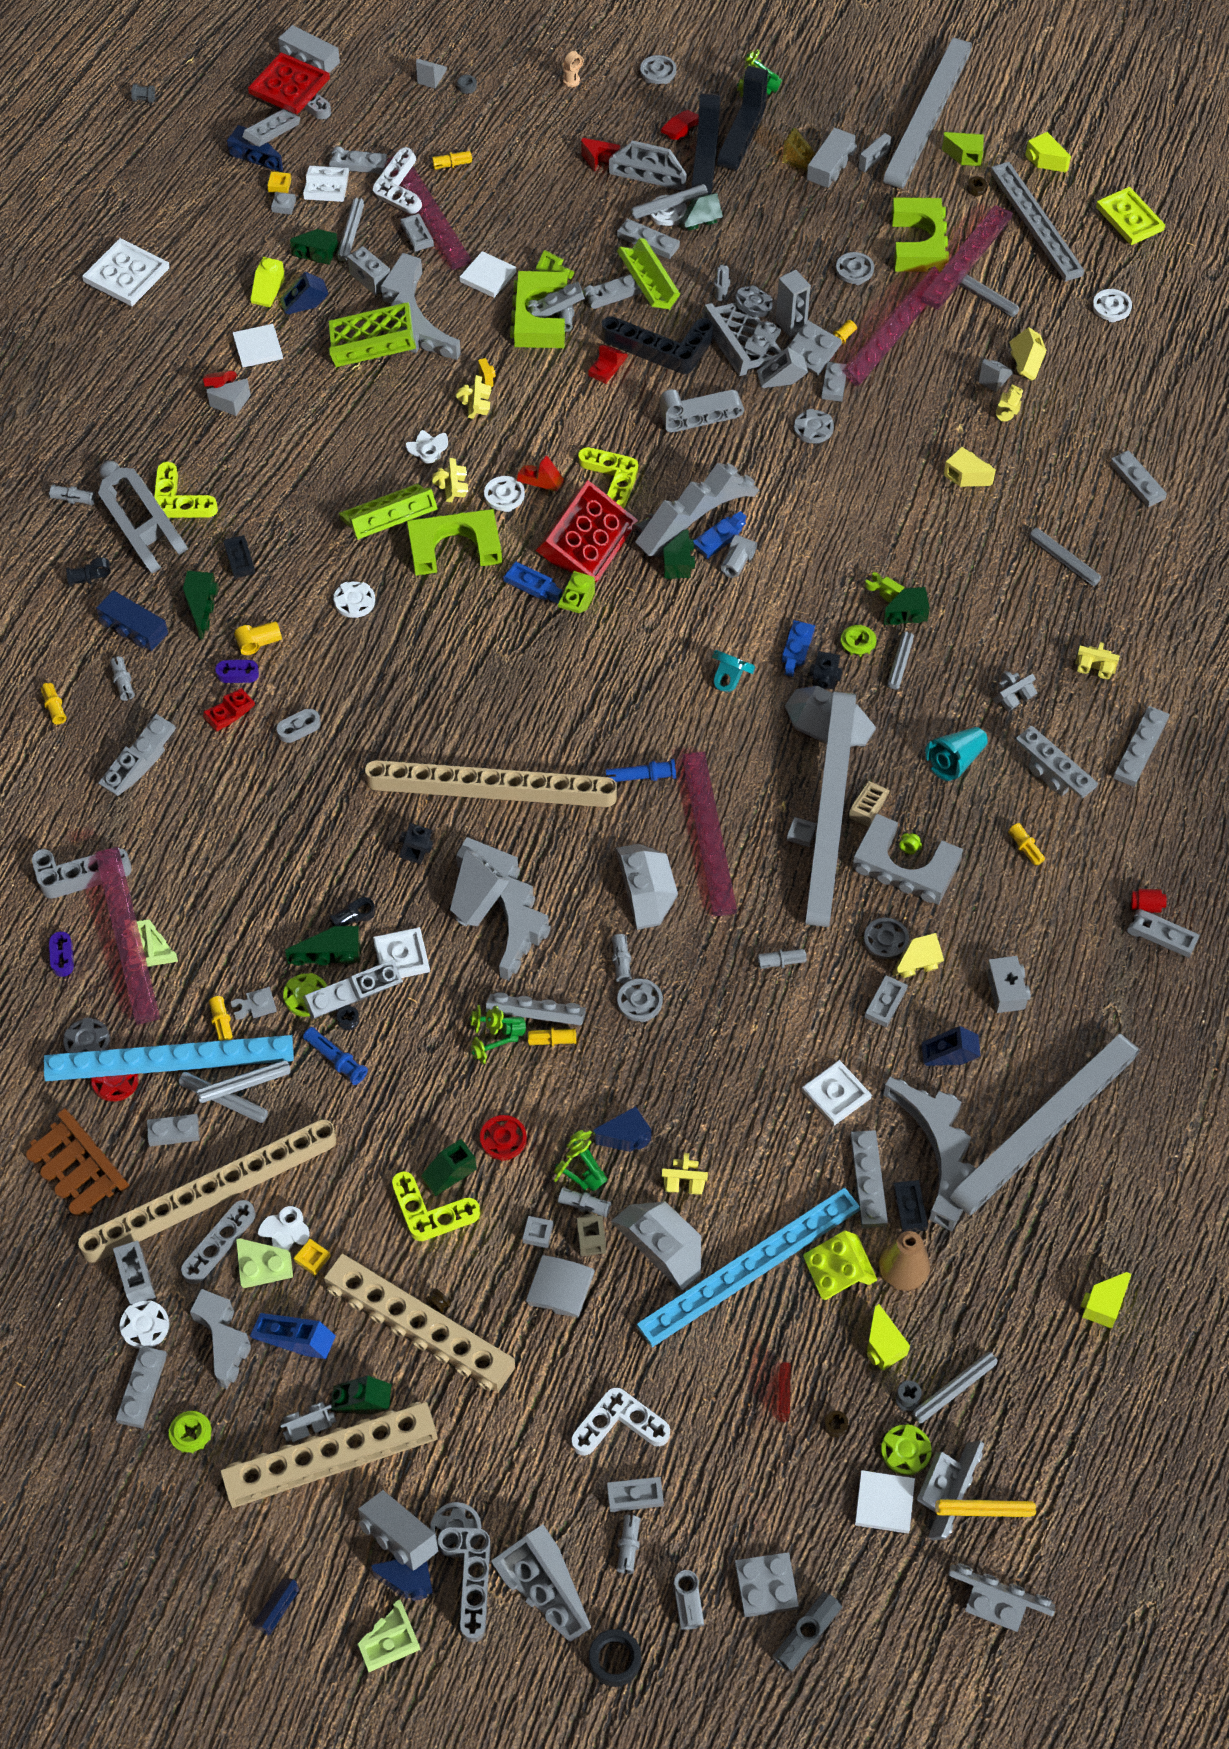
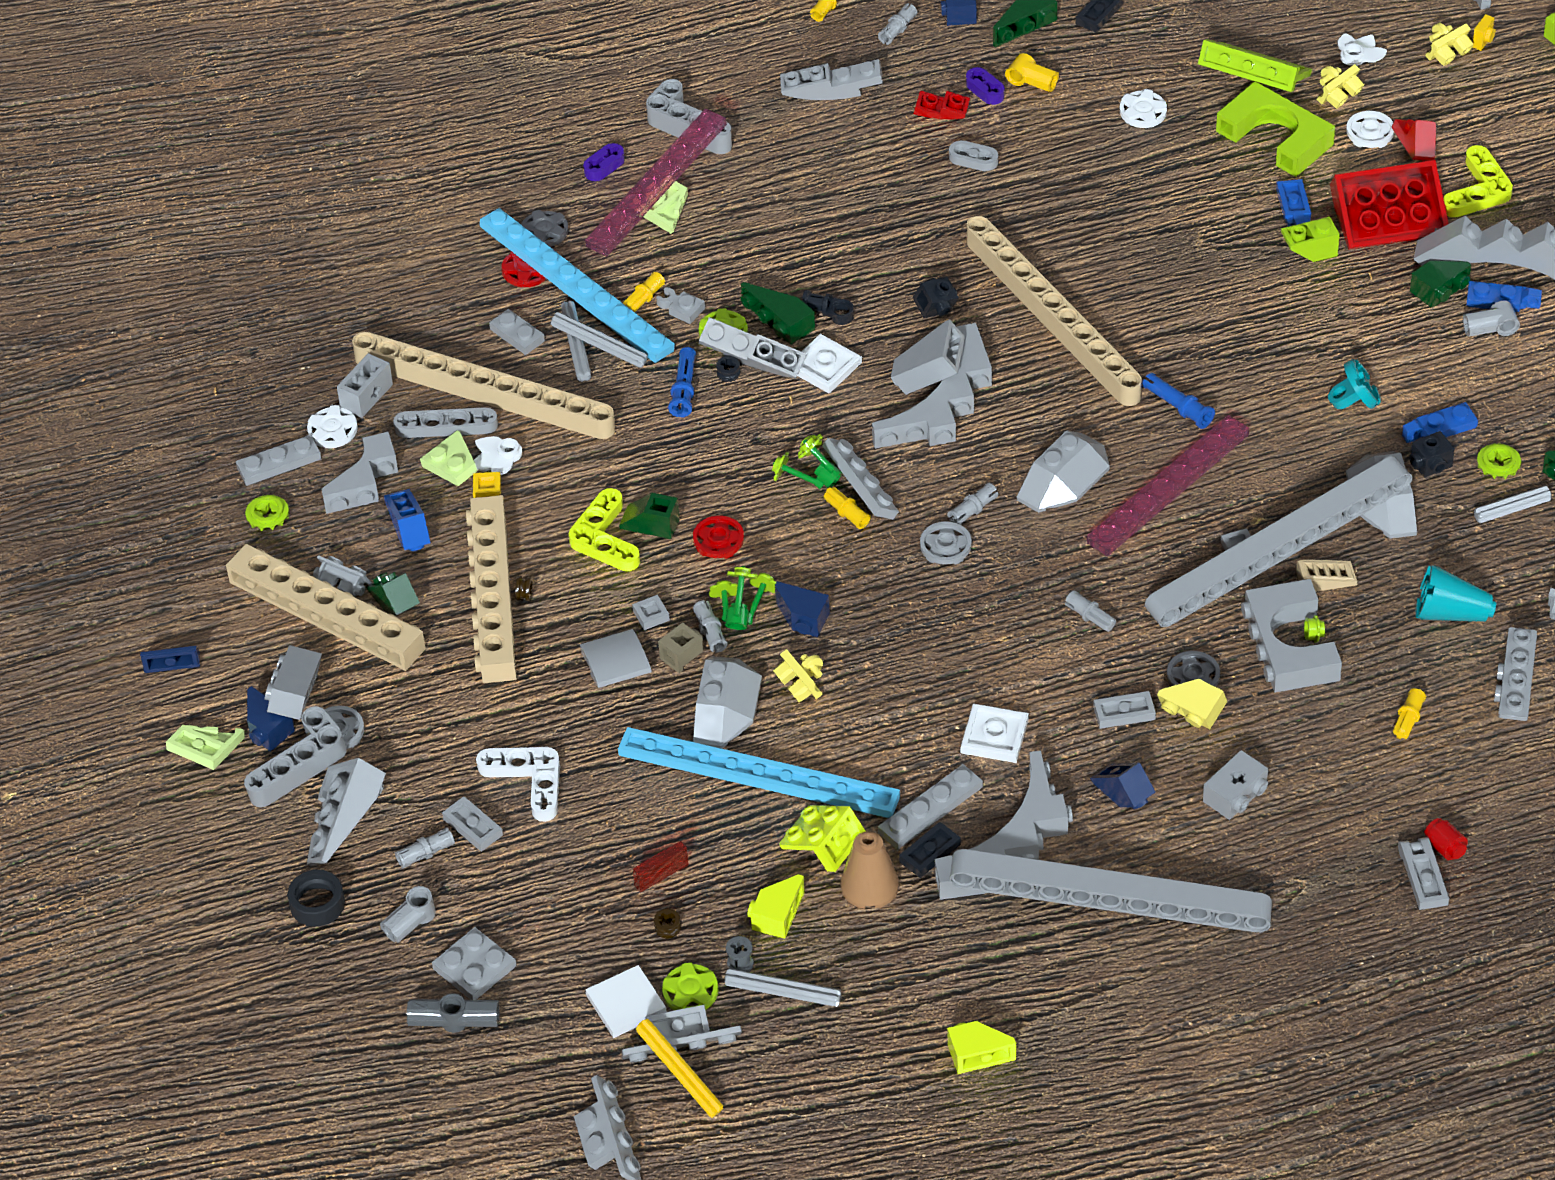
camera: 55 degrees right, 10 degrees down
dark orange fence [26,1108,130,1216] -> none

